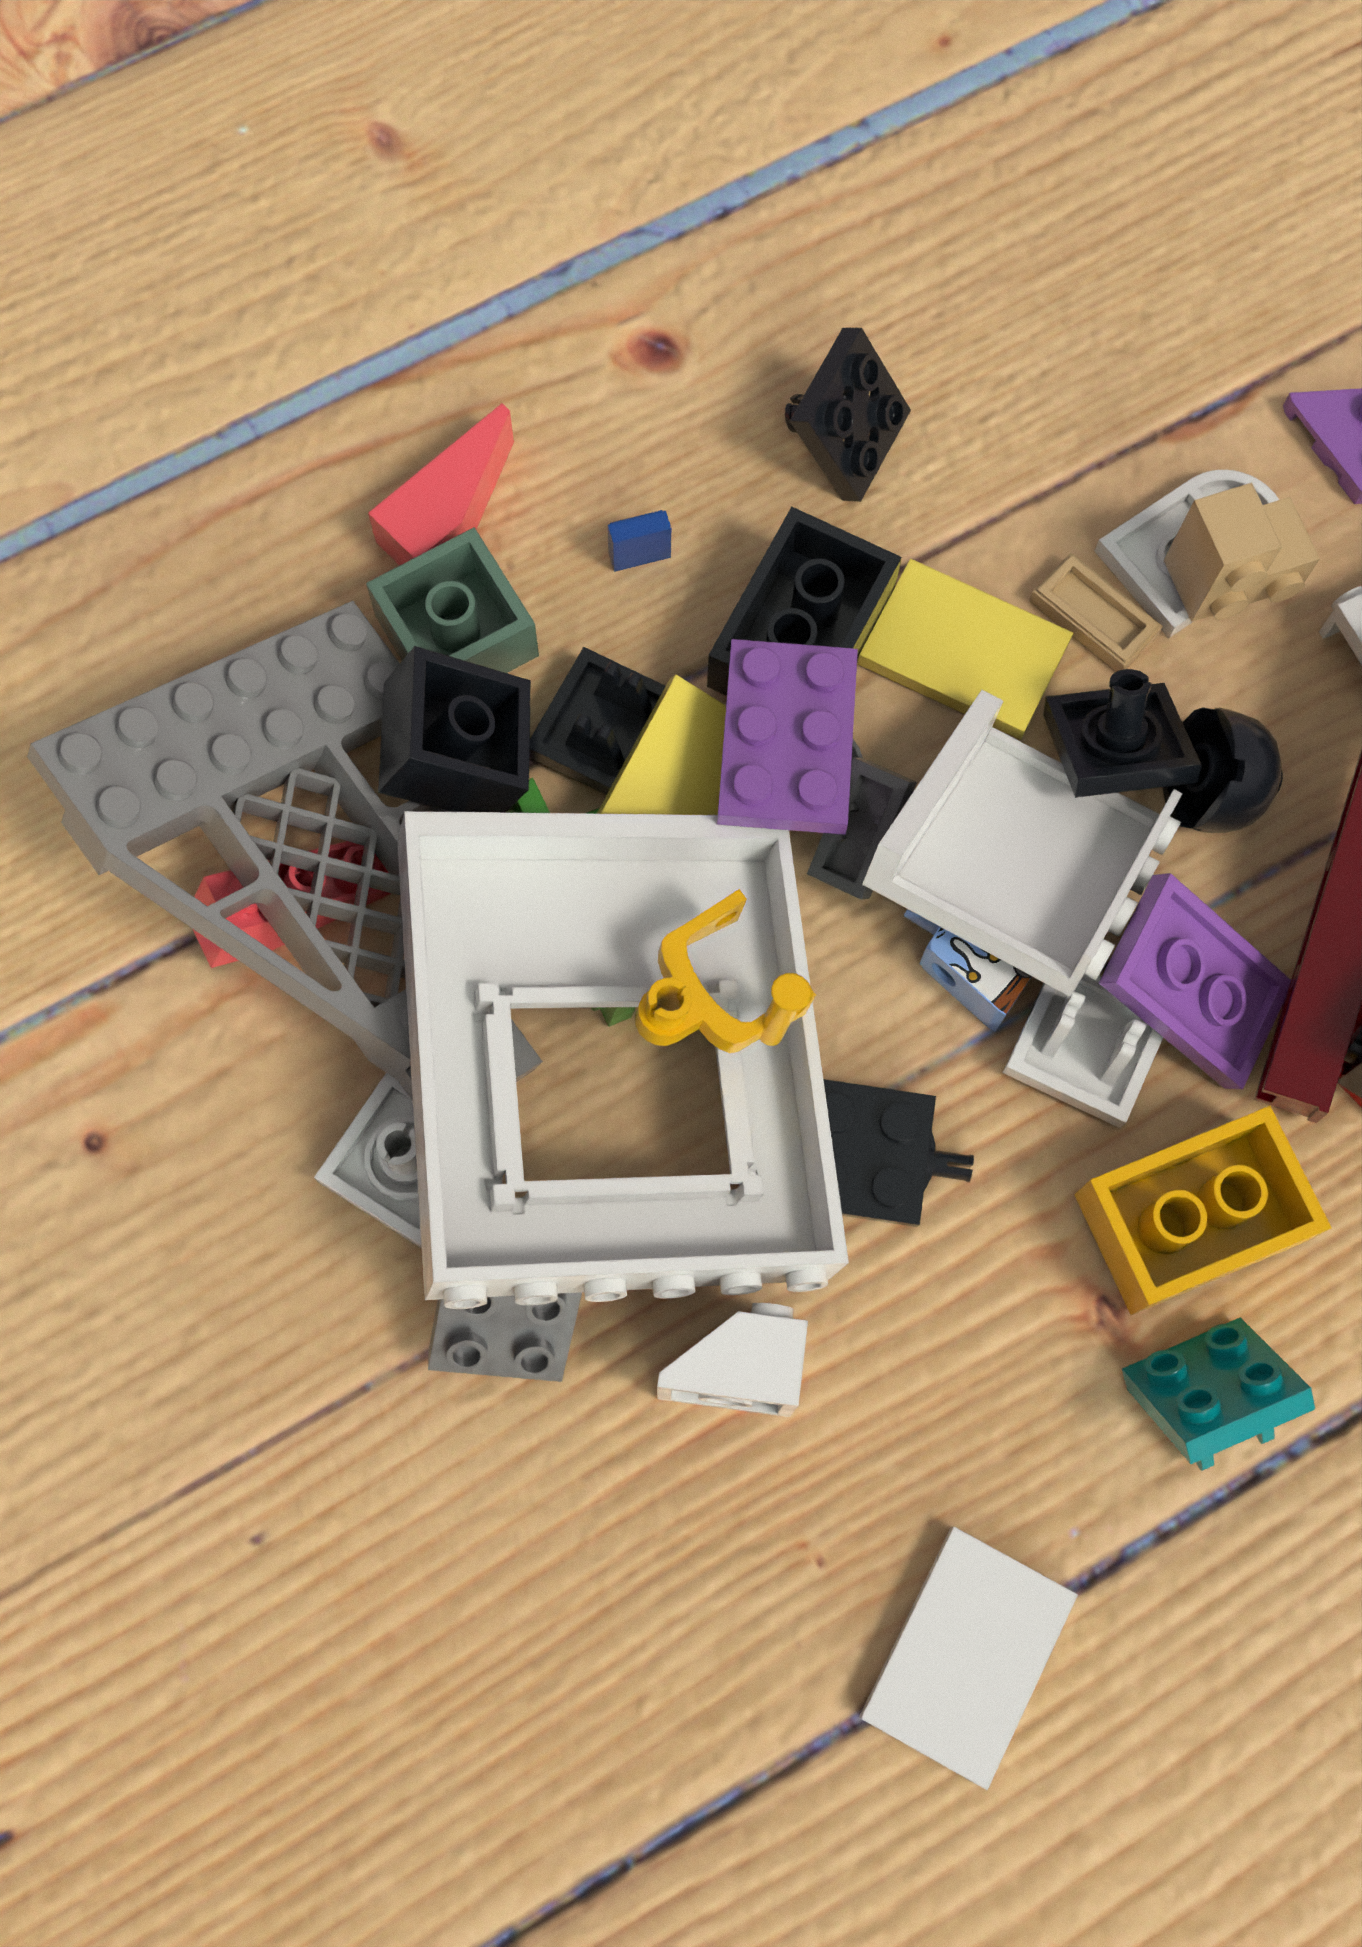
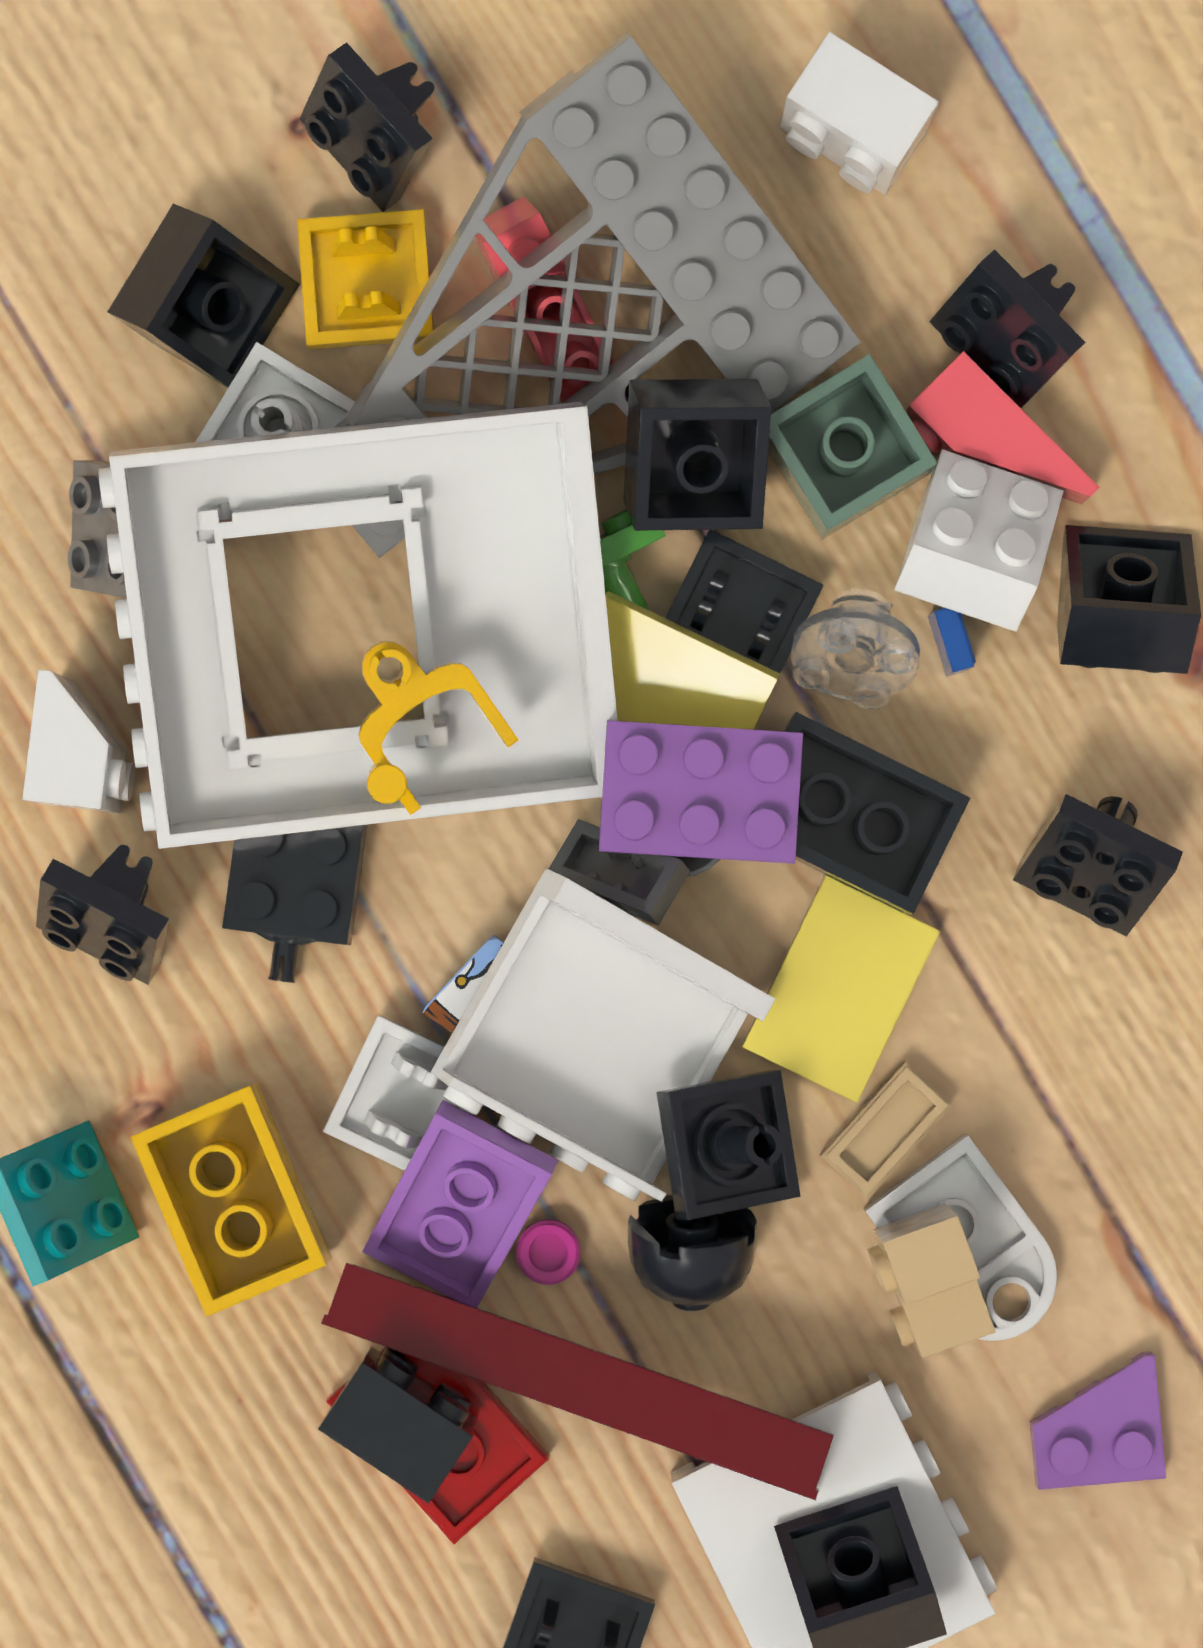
camera: 90 degrees right, 15 degrees up
none -> black plate [36,844,169,985]
none -> black slope [107,203,300,388]
none -> yellow plate [297,209,434,350]
none -> black plate [299,42,435,212]
none -> dark pink tile [516,1219,580,1285]
none -> white brick [780,31,939,196]
none -> clear plate [791,588,920,710]
none -> white brick [894,449,1063,632]
none -> black plate [929,249,1086,408]
none -> black slope [1057,525,1201,674]

